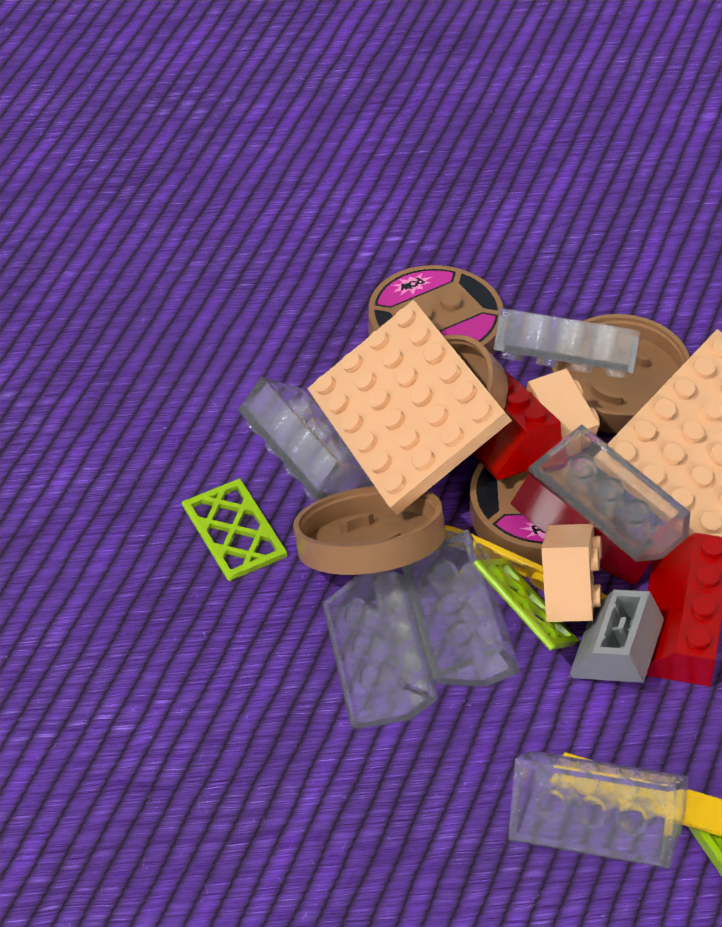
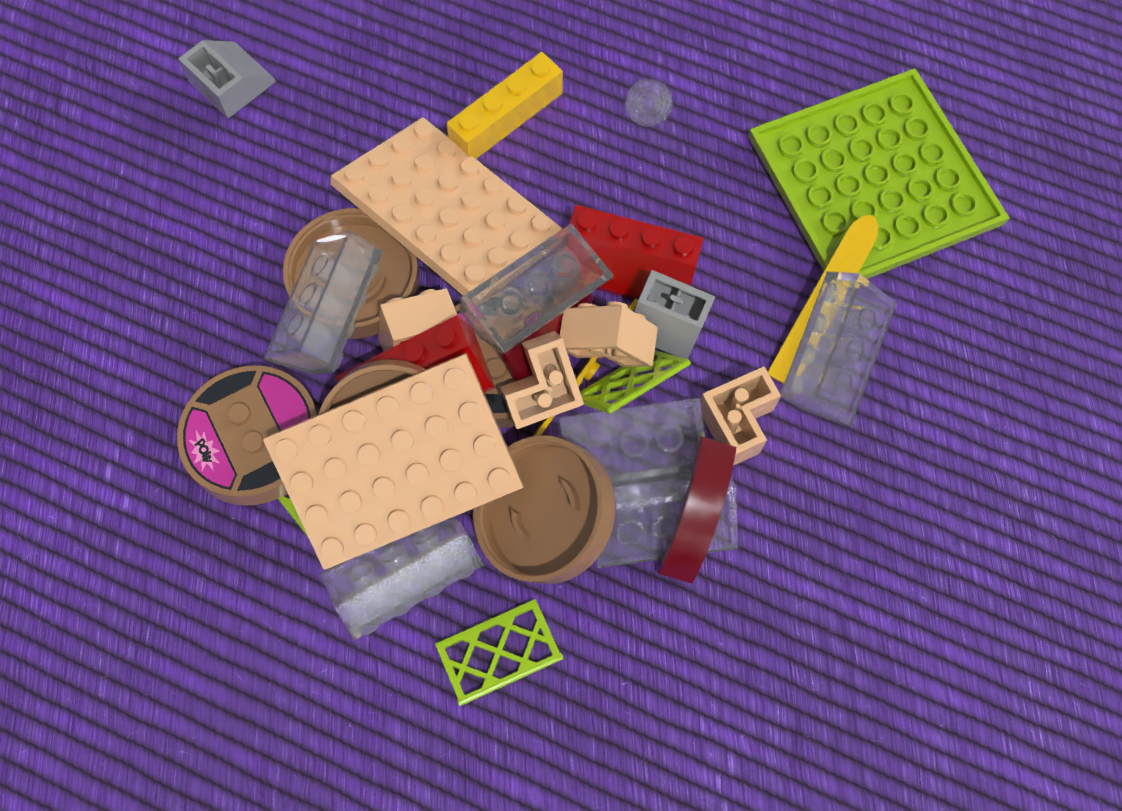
camera: 90 degrees left, 20 degrees up
none -> light nougat brick [500,331,584,429]
none -> dark red slope [657,436,737,583]
none -> light nougat brick [698,367,781,466]

